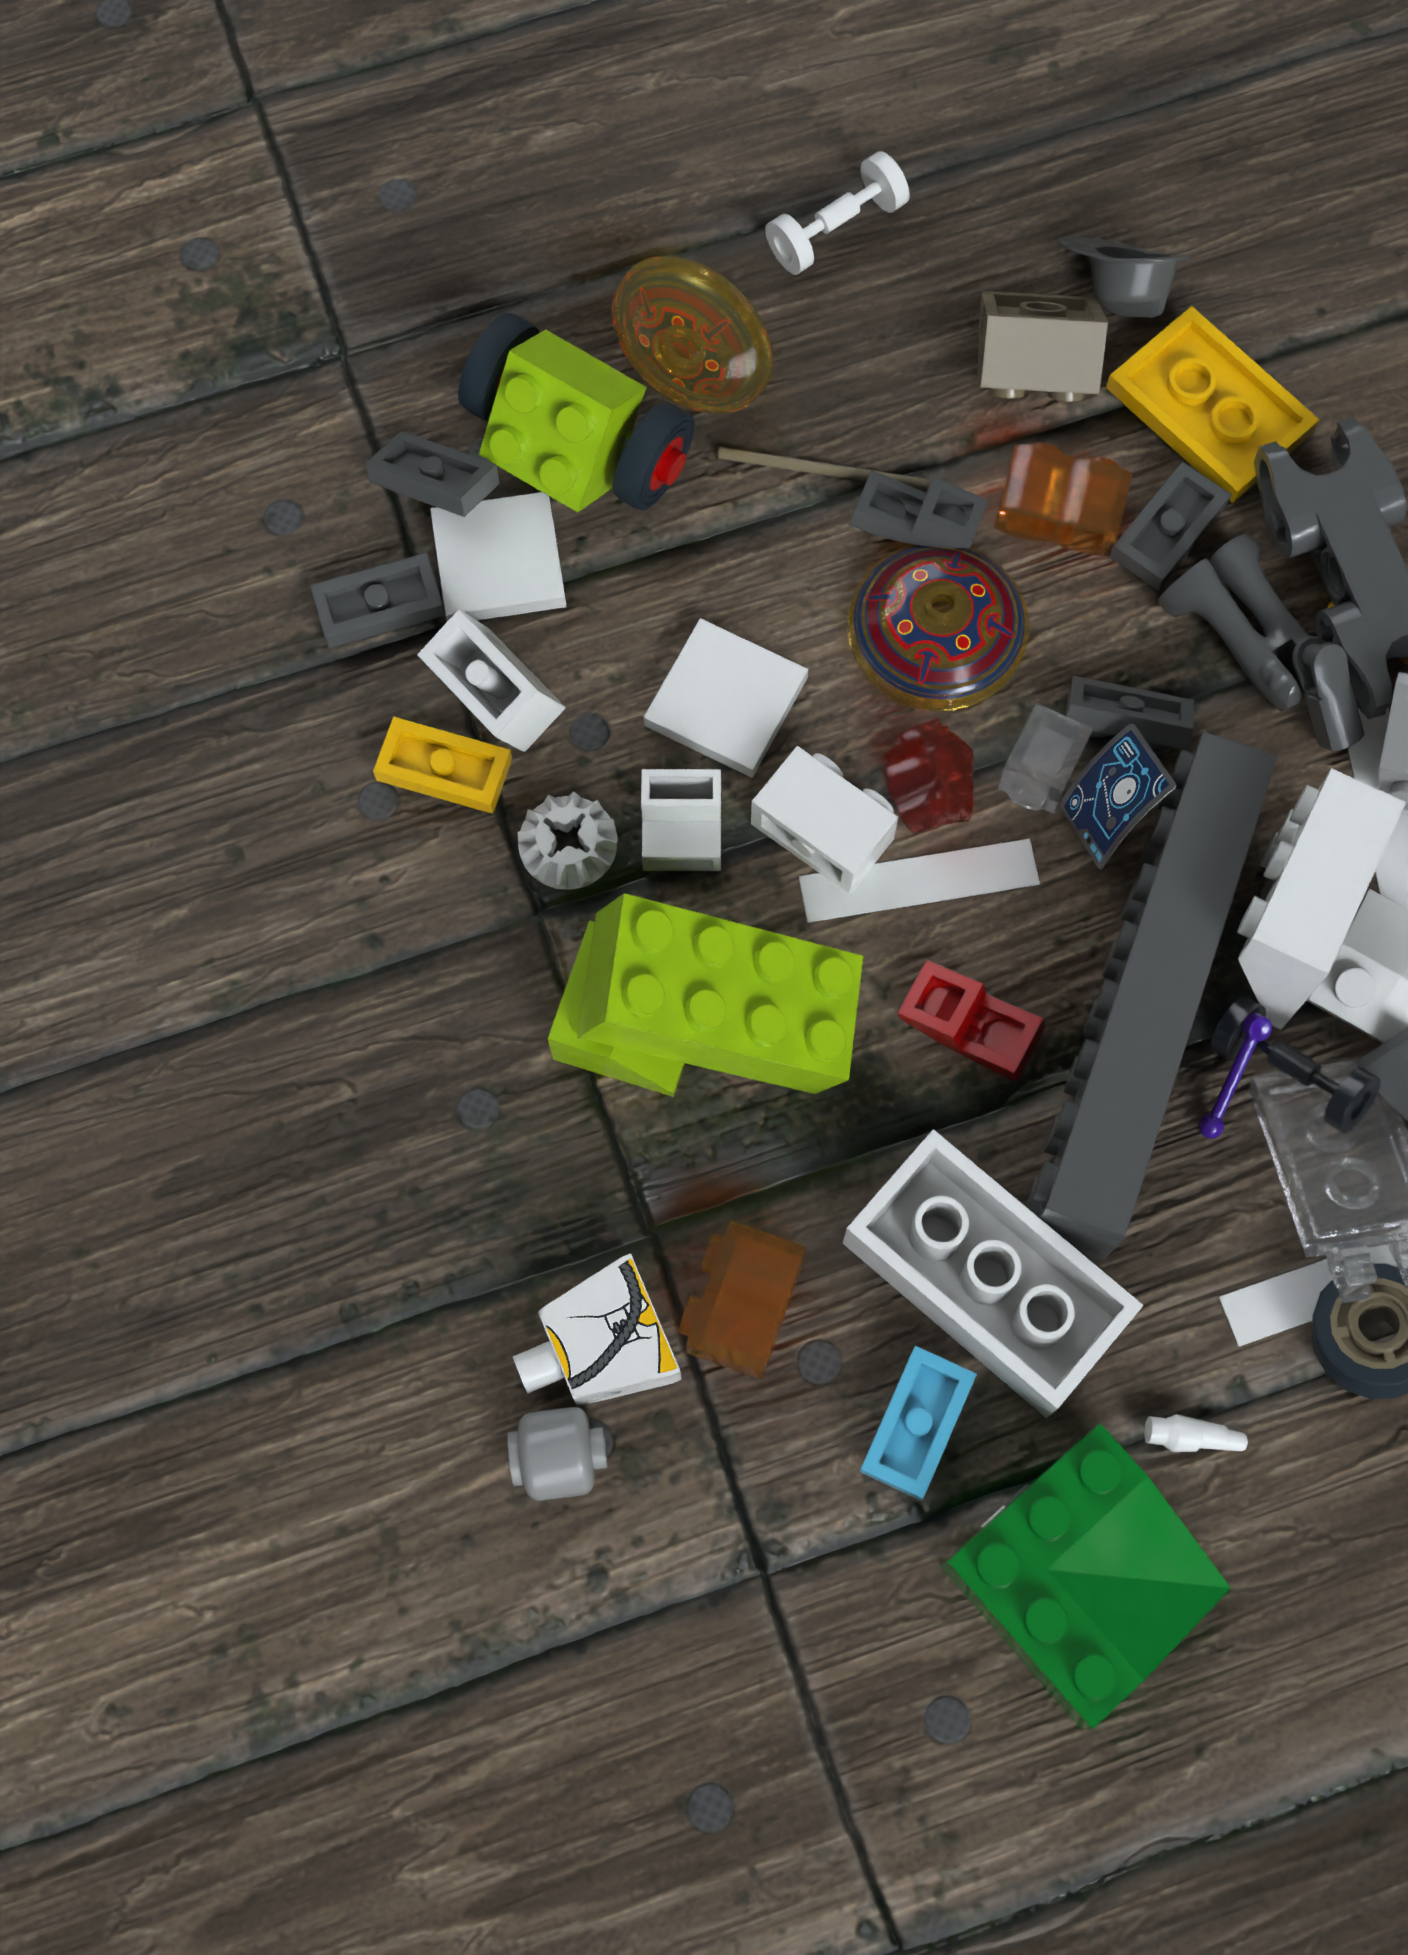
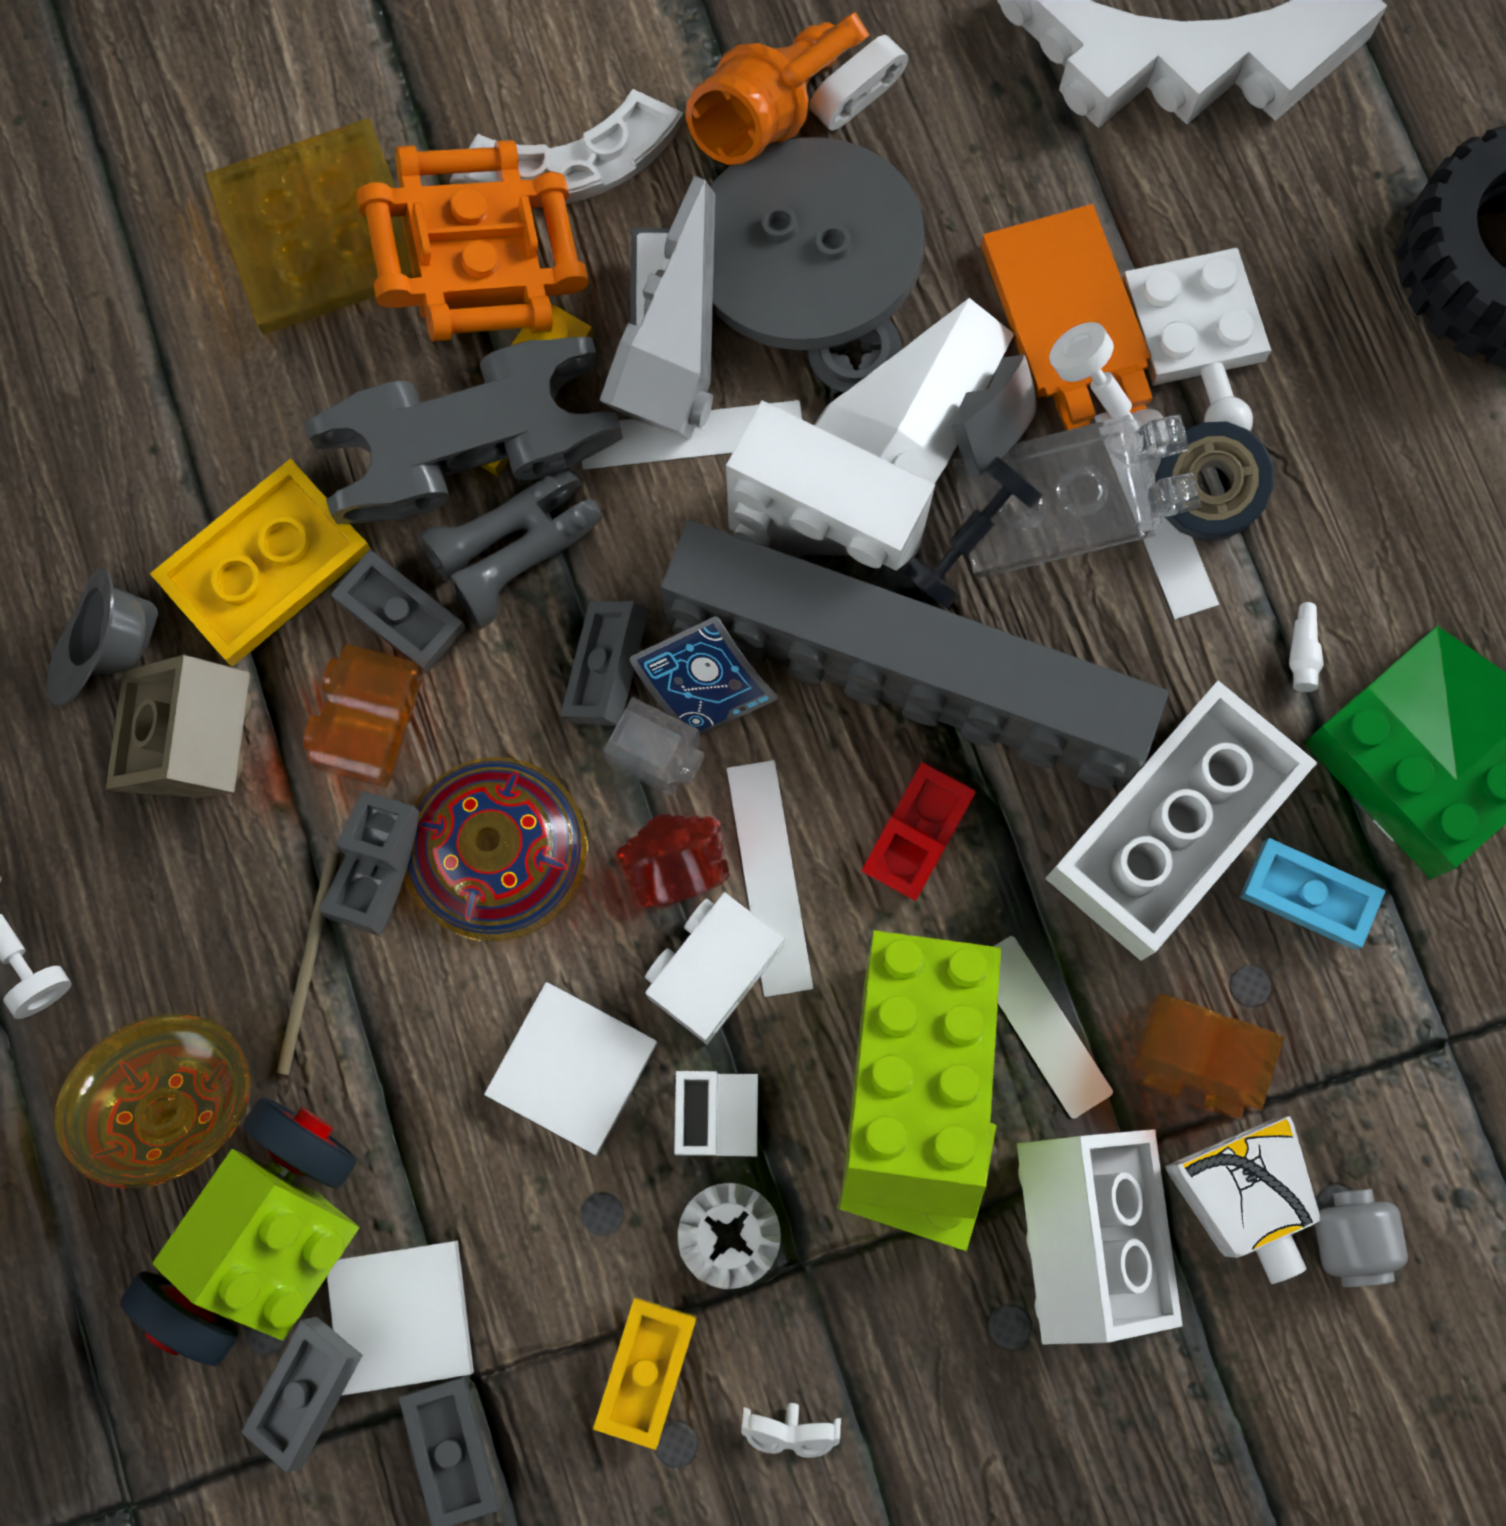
camera: 90 degrees left, 5 degrees up
white brick [417,609,566,752] -> none
dark purple hinge [1198,1013,1272,1139] -> none
dark grey bar [1292,636,1365,752] -> none
none -> white piece [741,1403,841,1458]
none -> white sticker [993,936,1113,1118]
none -> white slope [1017,1129,1183,1344]

